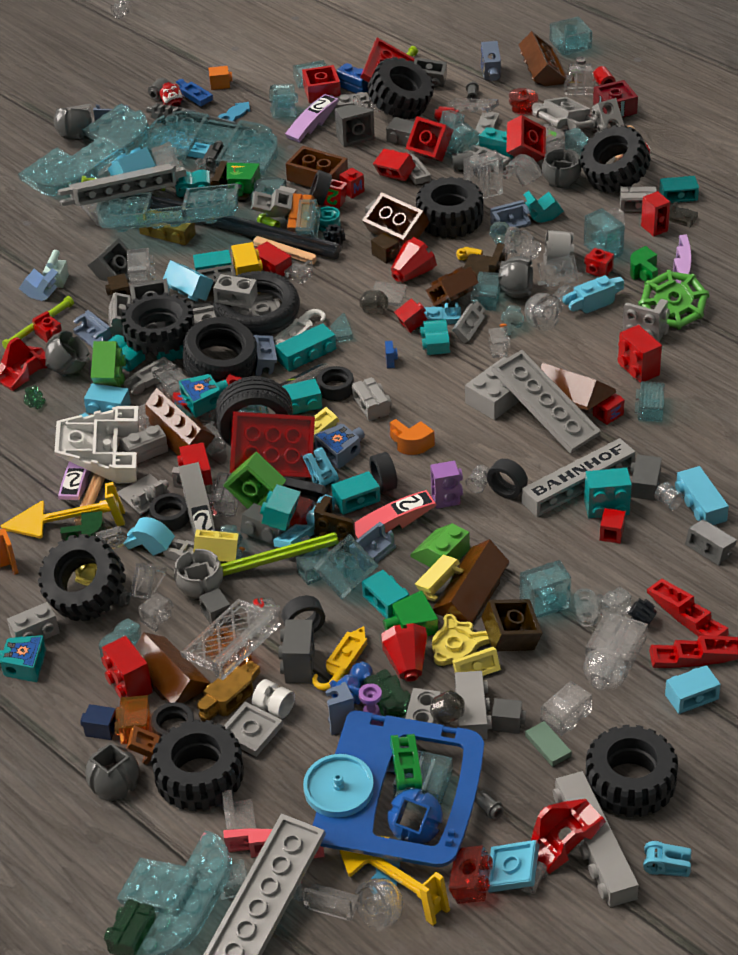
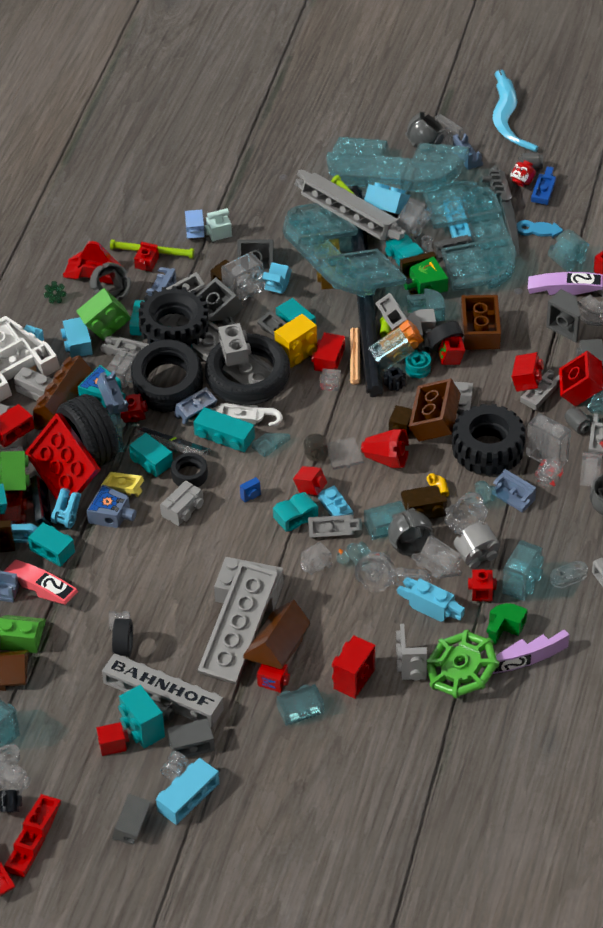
camera: 60 degrees right, 5 degrees up
medium azure brick [163,260,214,301] -> none
orange brick [208,66,233,90] -> none
red brick [339,168,365,199] -> none
black tyre [369,452,398,493] -> none
orange brick [390,419,435,455] -> none
reddish brown brick [426,266,479,306] -> none
medium lavender brick [430,461,463,509] -> none
teal brick [523,190,564,223] -> none
red brick [641,191,670,237] -> none
none -> sand blue hinge [97,371,129,415]
none -> medium azure brick [262,262,292,294]
none -> medium azure animal [493,70,538,152]
none -> clear head [535,458,564,487]

